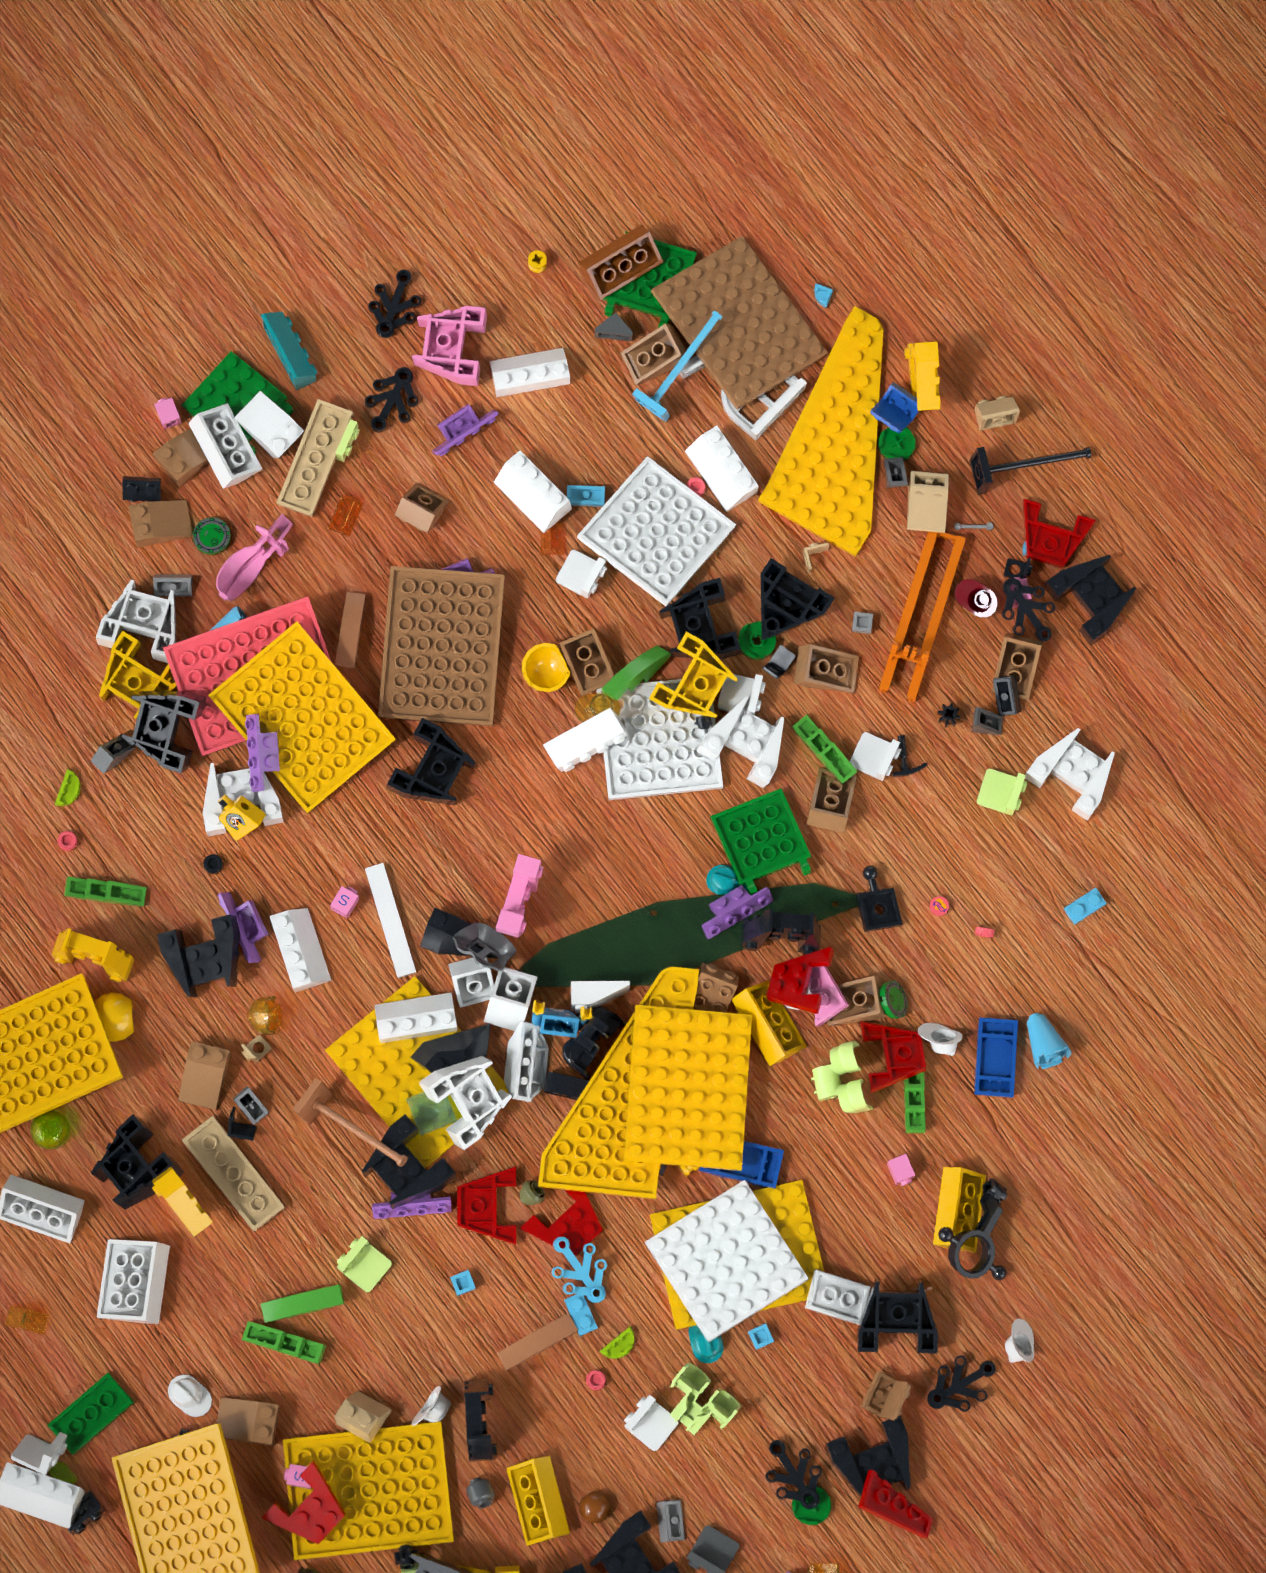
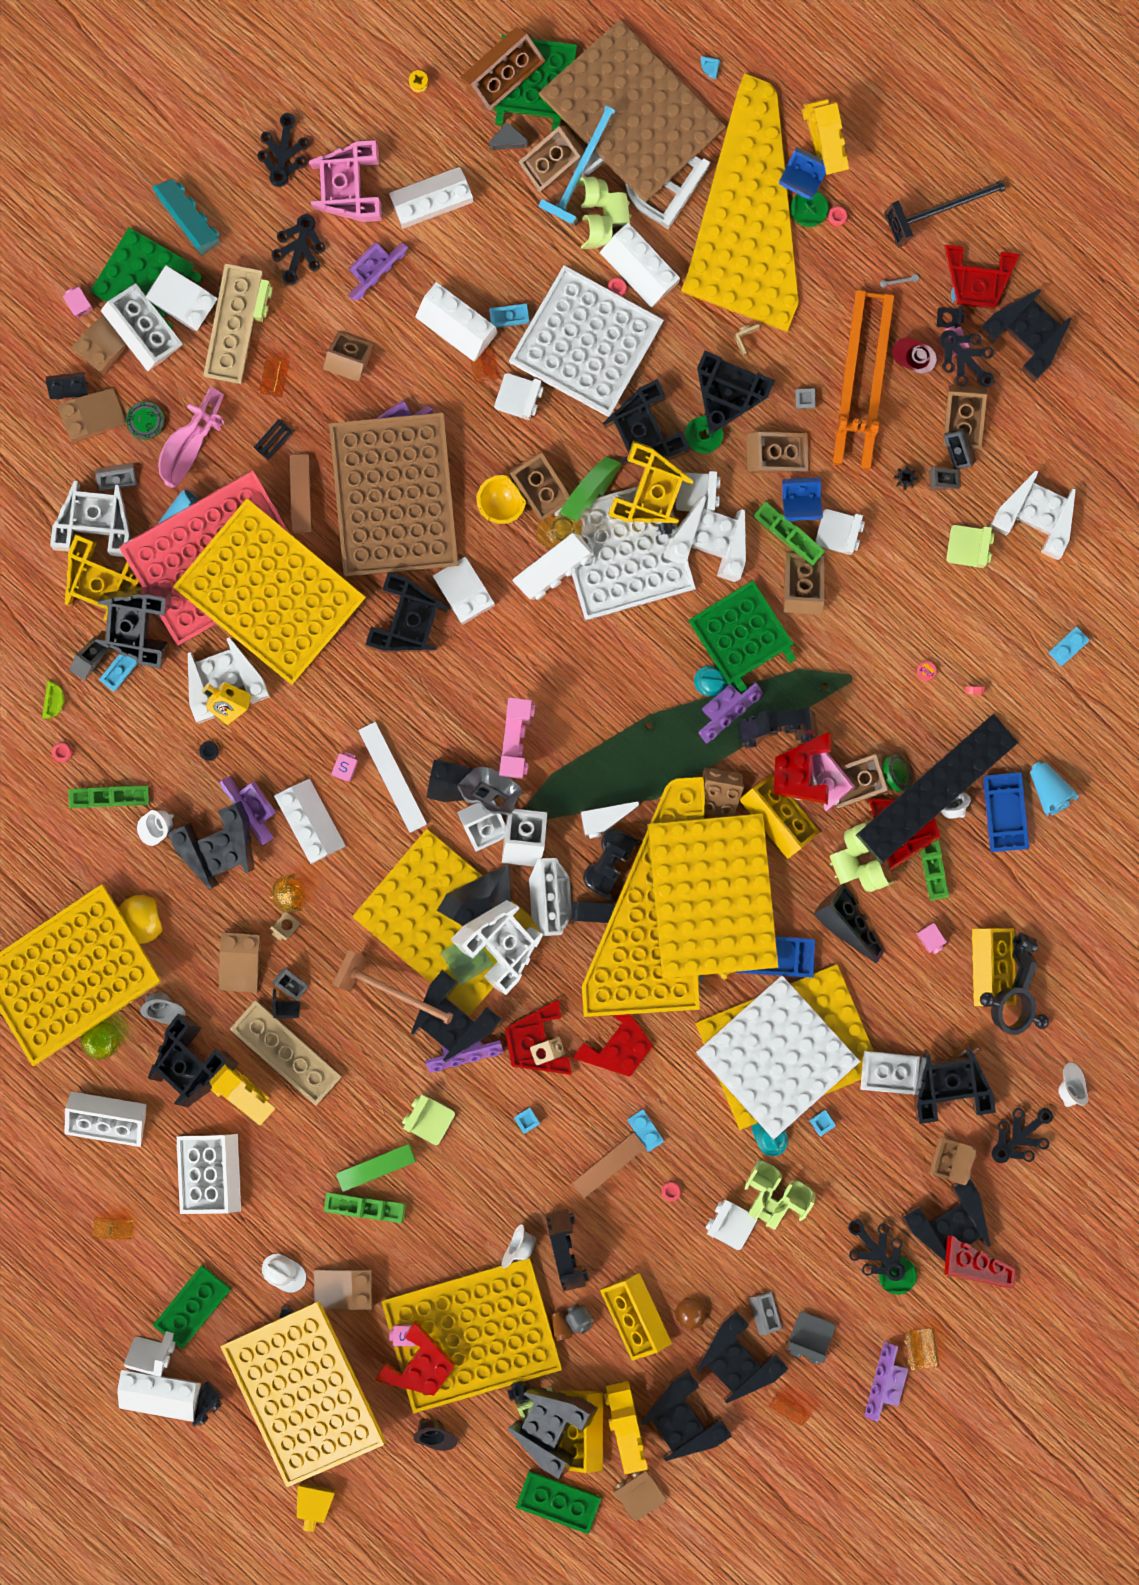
camera: 10 degrees left, 10 degrees up
clear neon green cone [48,1461,78,1485] -> none
yellow wedge [51,928,134,983] -> none
medium lavender bracket [245,714,280,792] -> none
tan slope [335,1391,391,1443] -> none
white slope [375,993,457,1043] -> none
olive cone [519,1180,545,1206] -> none
dark azure torso [532,1000,592,1038] -> none
medium azure plant [551,1237,607,1303] -> none
lime tile [600,1327,634,1359] -> none
bracket [762,645,796,679] -> none
black plate [856,865,903,932] -> none
dark grey slope [884,457,908,488] -> none
black piece [892,735,927,778] -> none
tan slope [907,471,949,533] -> none
tan slope [974,396,1020,431] -> none
none -> medium azure plate [99,654,138,692]
none -> white piece [137,810,174,846]
none -> light grey piece [140,992,186,1025]
none -> black tile [254,419,294,461]
none -> white slope [433,557,495,625]
none -> tan bracket [530,1037,566,1065]
none -> dark orange cone [552,1311,572,1341]
none -> yellowish green piece [576,177,632,249]
none -> blue bracket [782,477,823,521]
none -> black wedge [814,883,885,963]
none -> coral tile [828,206,847,226]
none -> black plate [856,714,1019,864]

